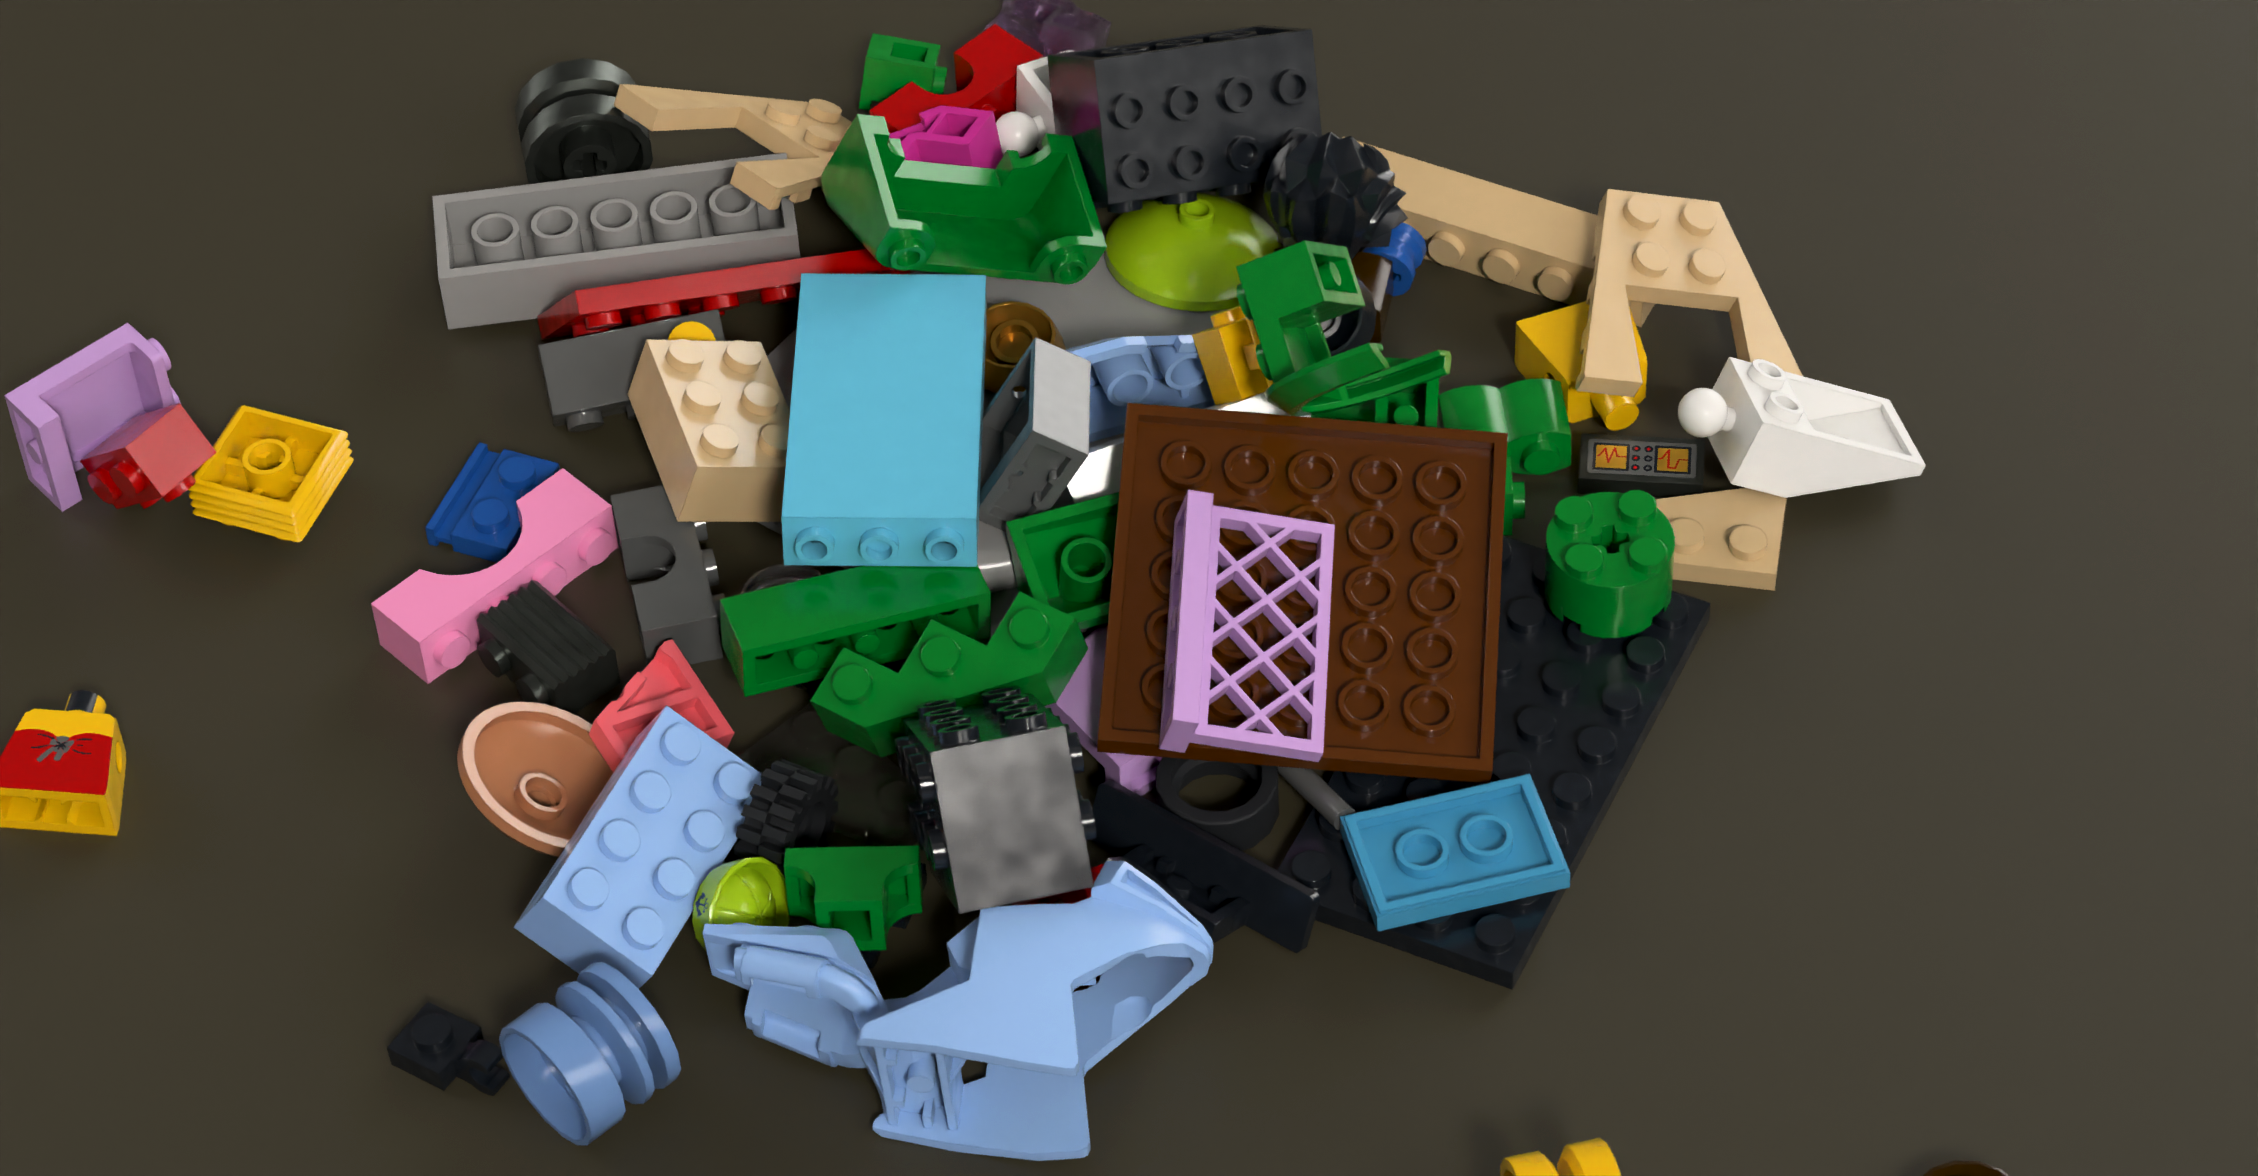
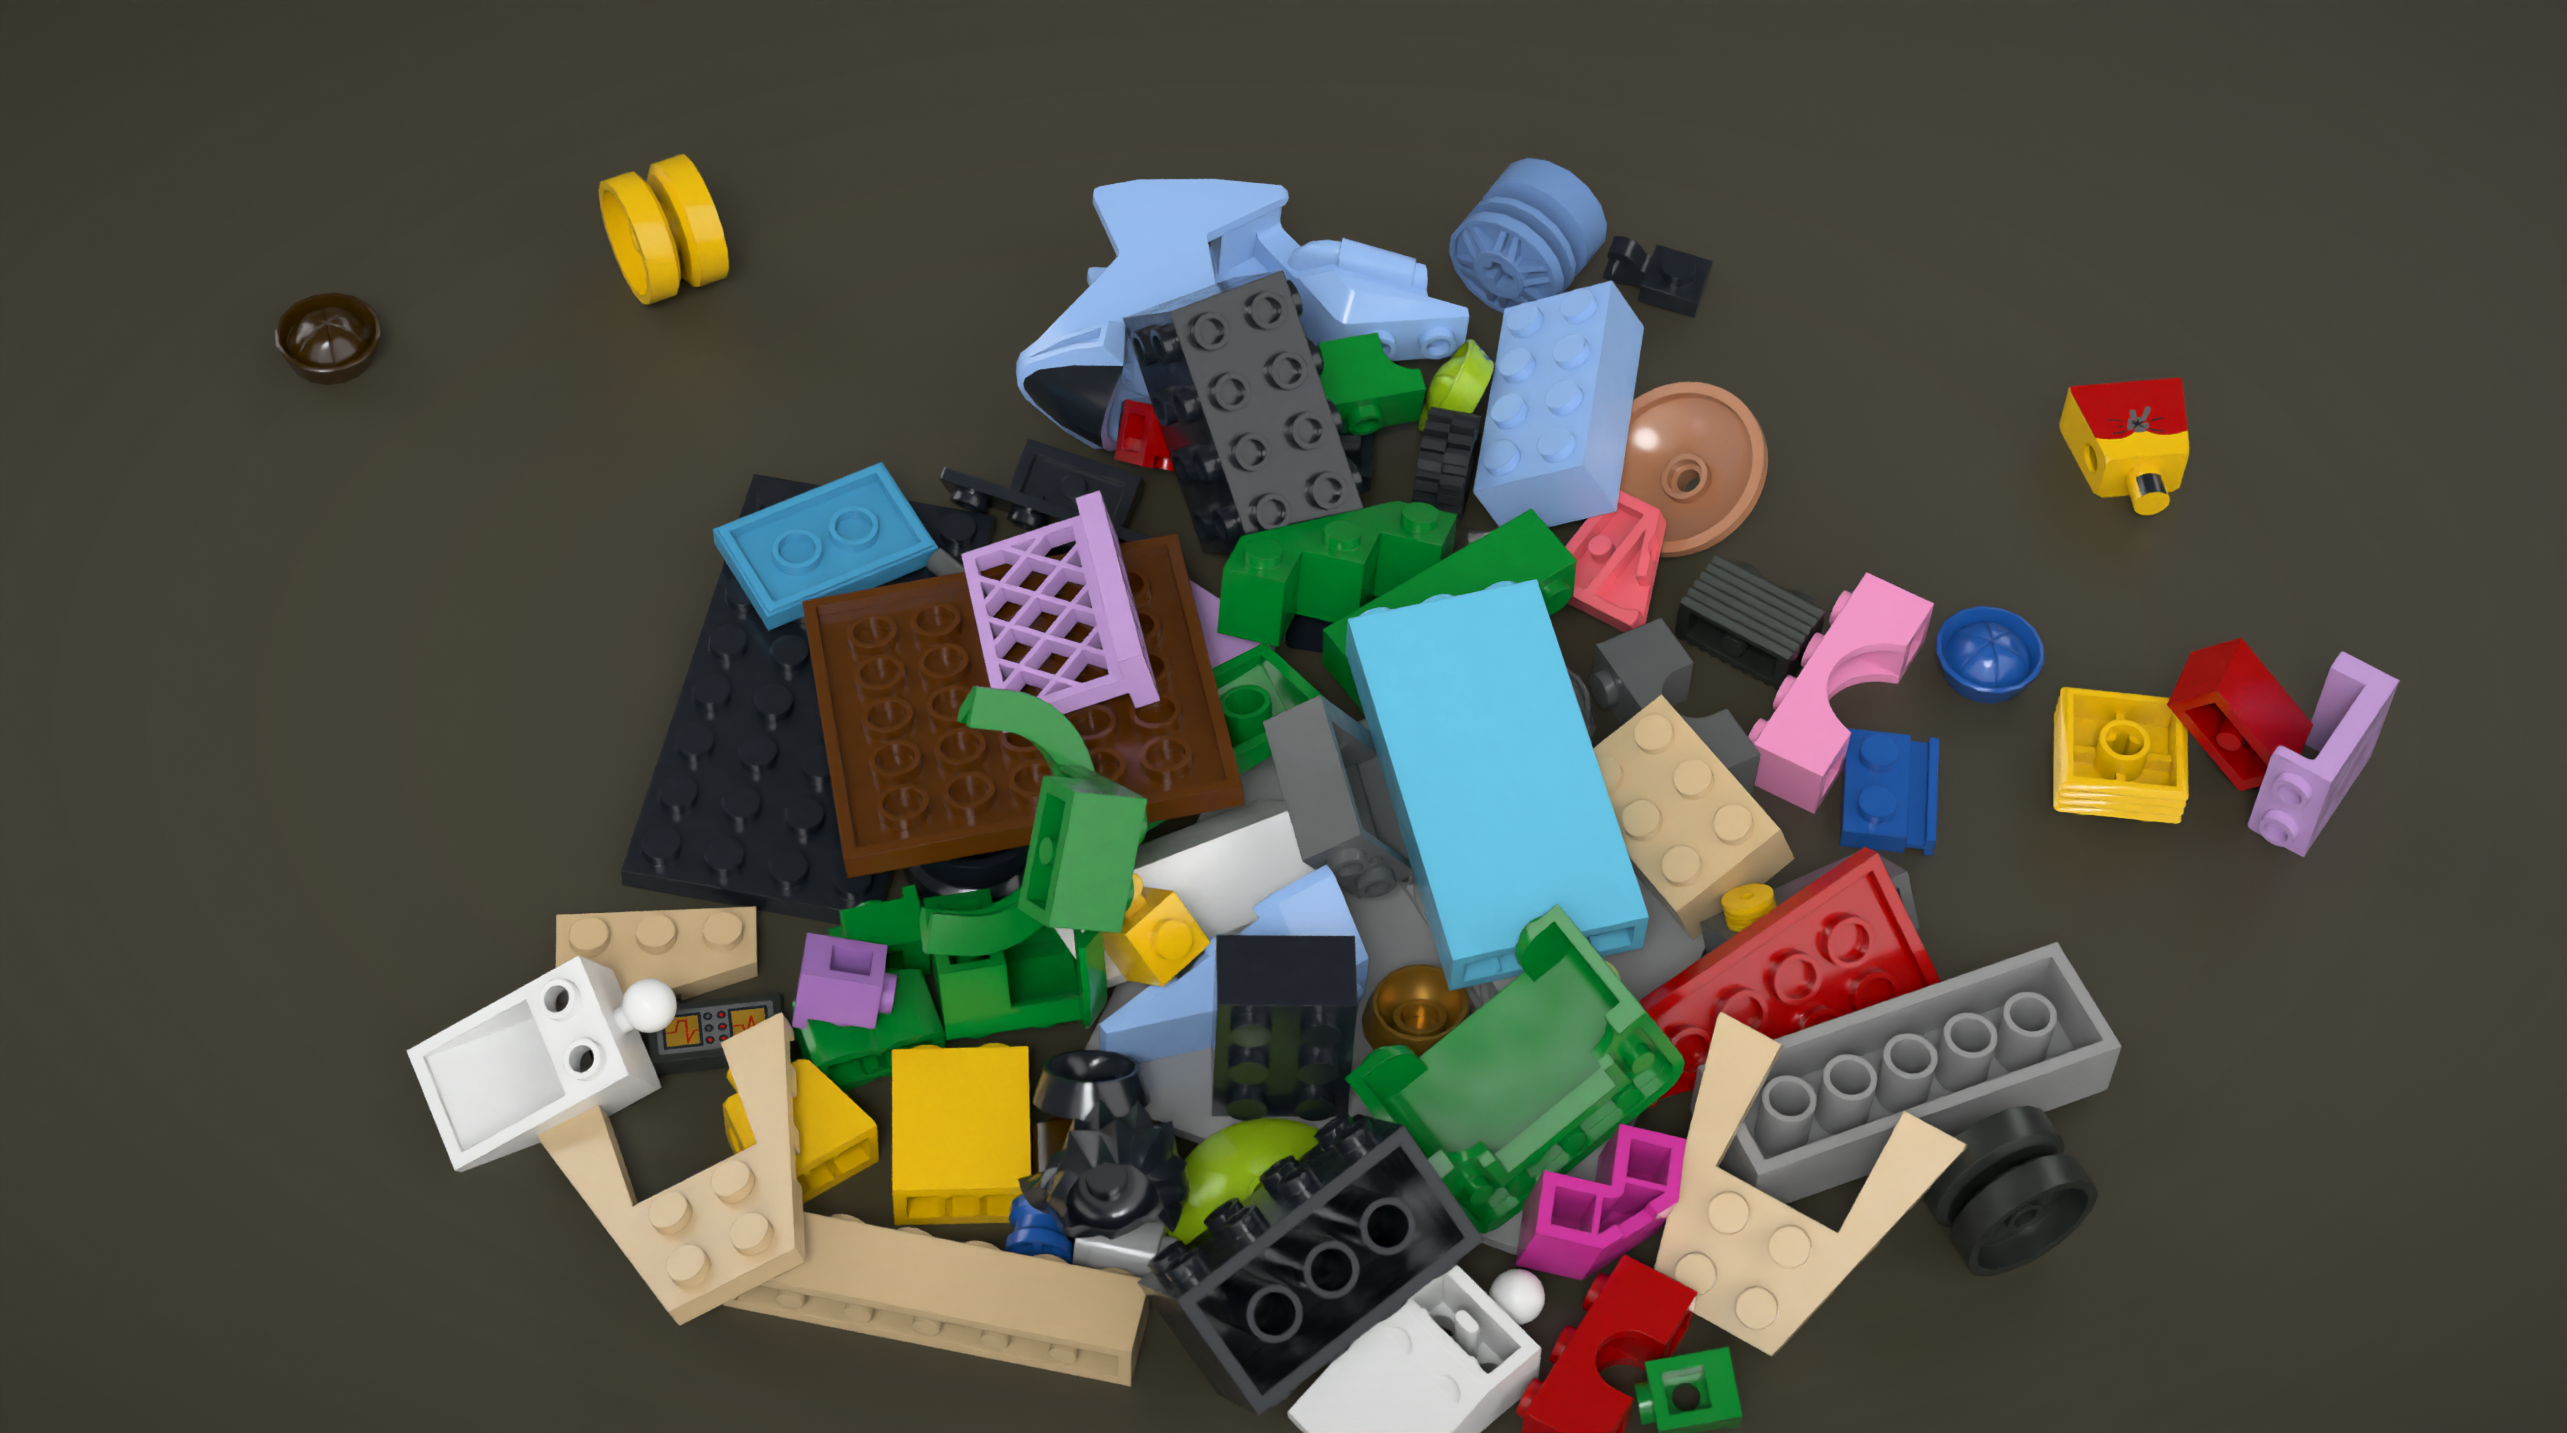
camera: 160 degrees right, 5 degrees up
green brick [1544,490,1675,638] -> none
none -> medium lavender brick [792,933,897,1029]
none -> yellow brick [892,1043,1031,1226]
none -> black brick [1211,935,1357,1121]
none -> blue hat [1936,606,2044,704]

